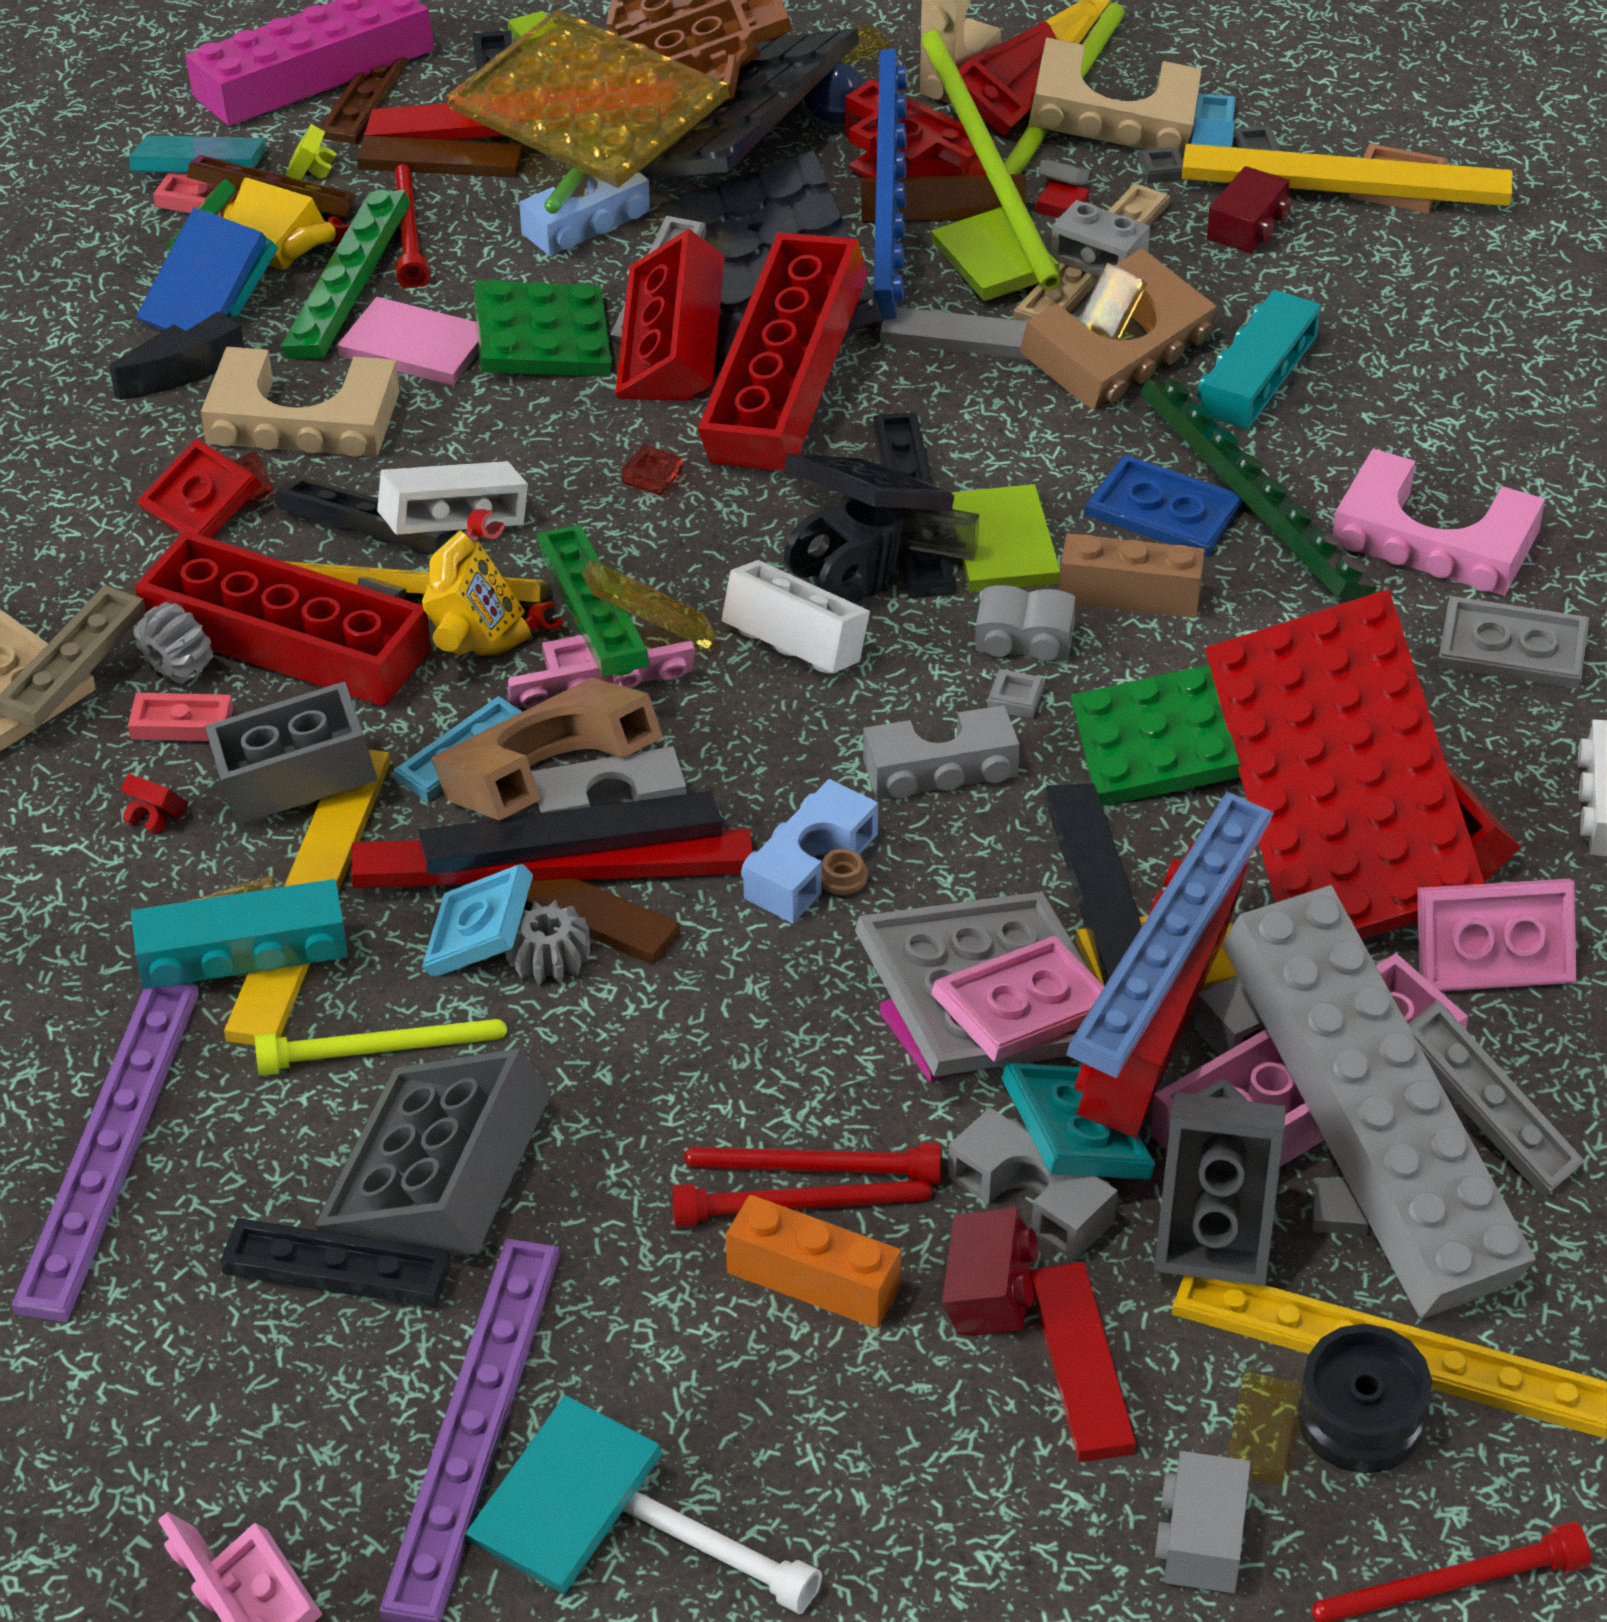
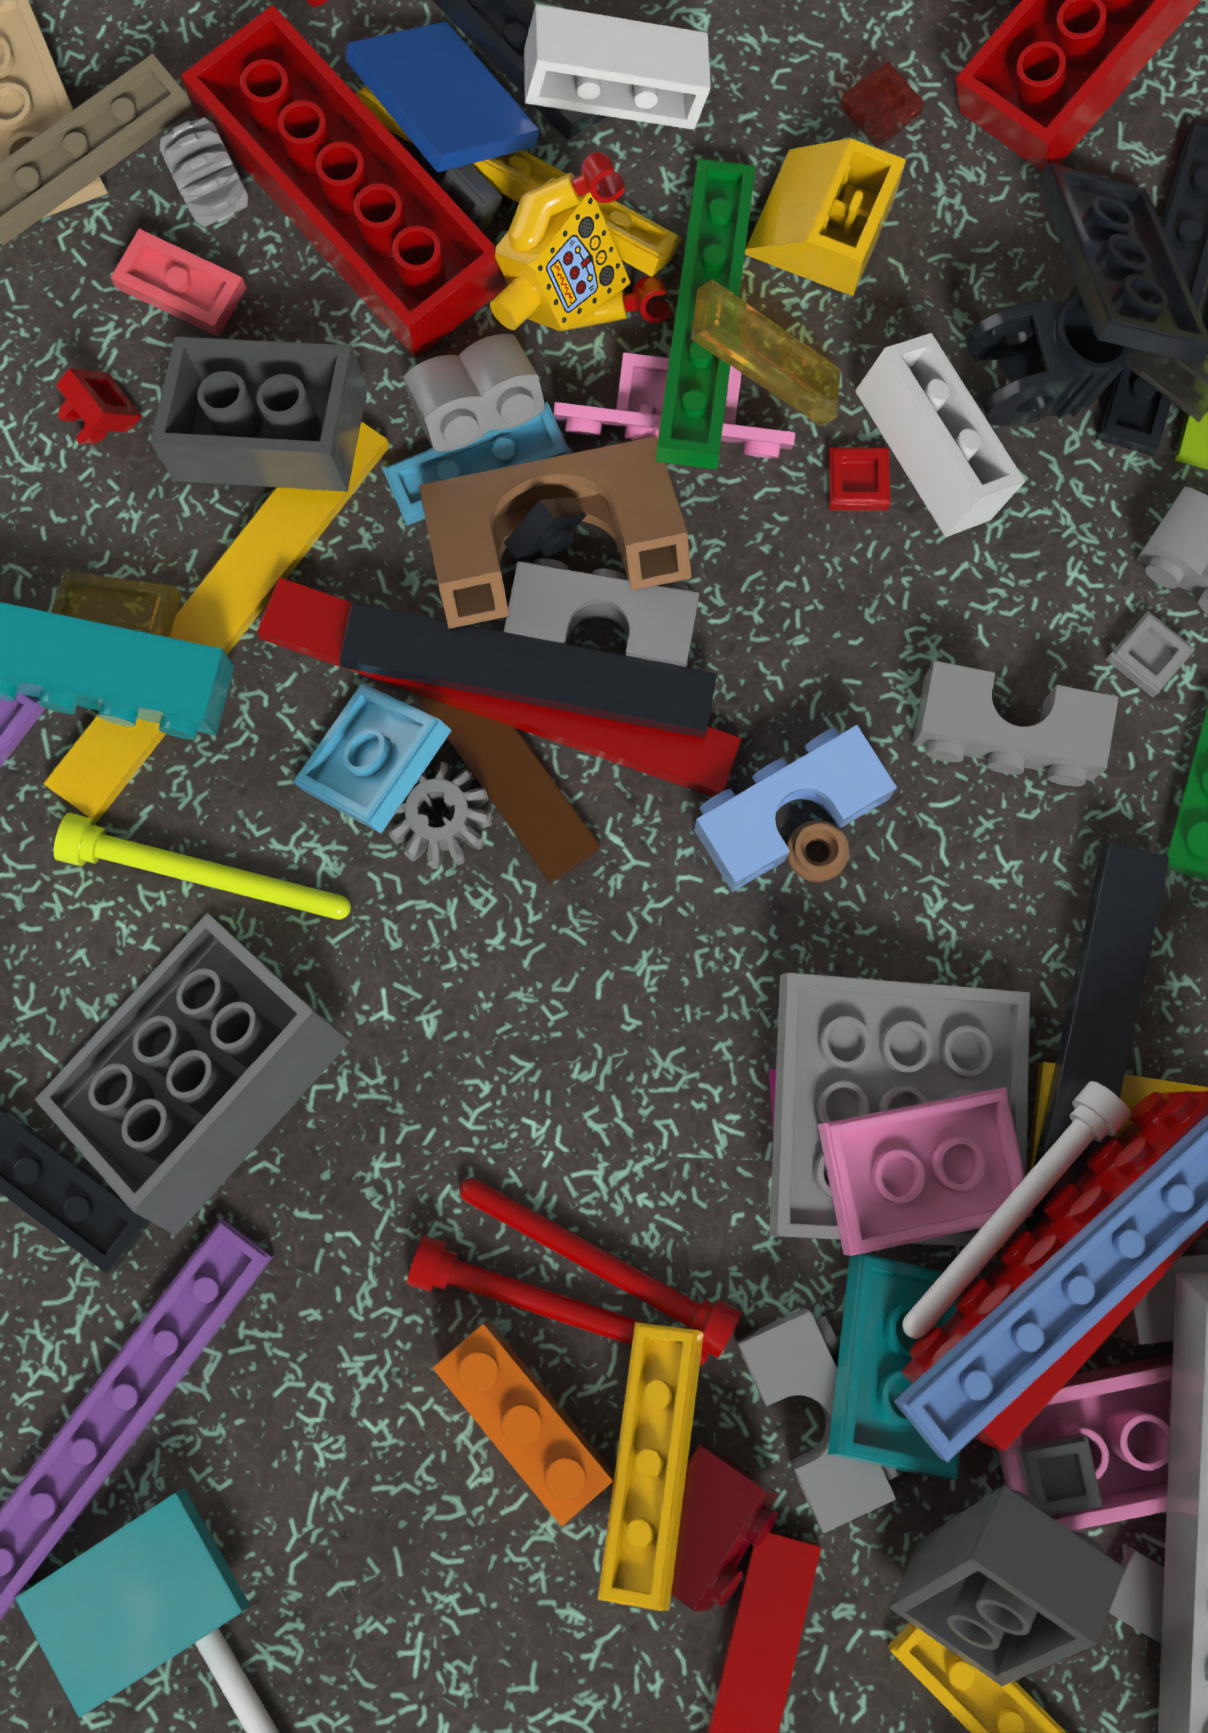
camera: 25 degrees right, 35 degrees up
none -> blue tile [346,21,539,173]
none -> light grey brick [403,334,546,452]
none -> black plate [504,497,587,561]
none -> yellow tile [598,1322,704,1611]
none -> yellow slope [745,138,906,296]
none -> red tile [828,447,890,511]
none -> white piece [903,1081,1131,1339]

